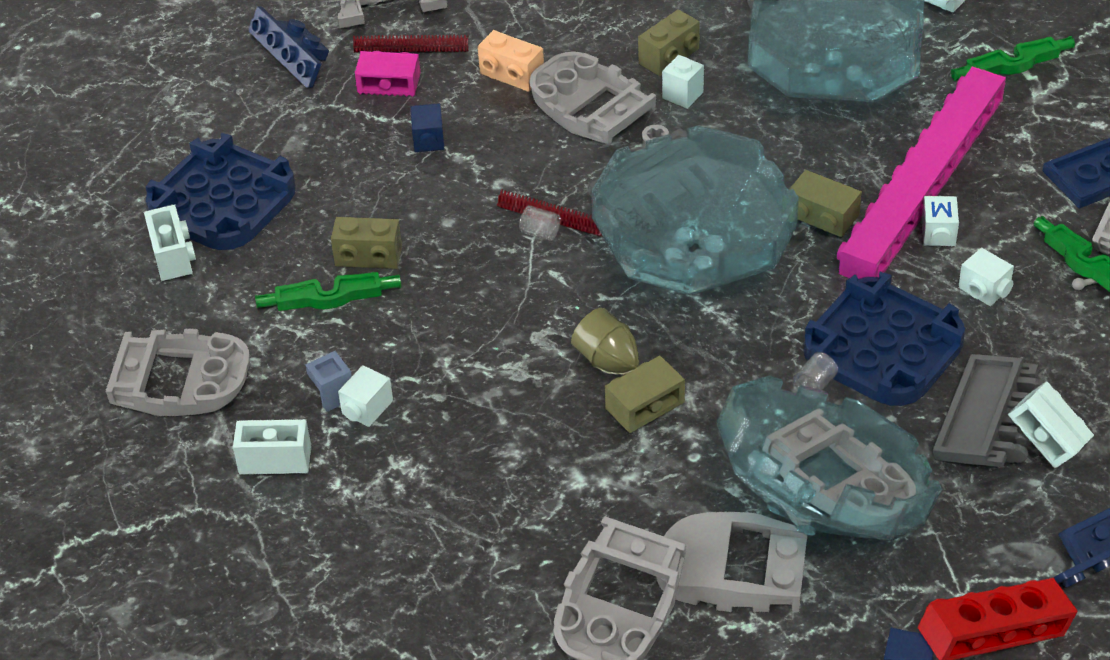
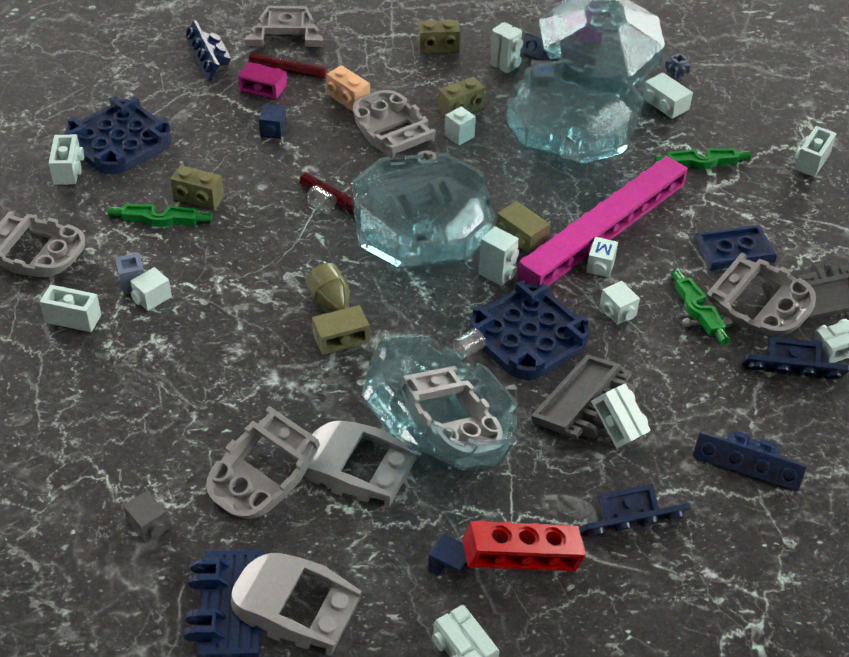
camera: 10 degrees right, 0 degrees up
none -> light aqua brick [479,226,519,286]

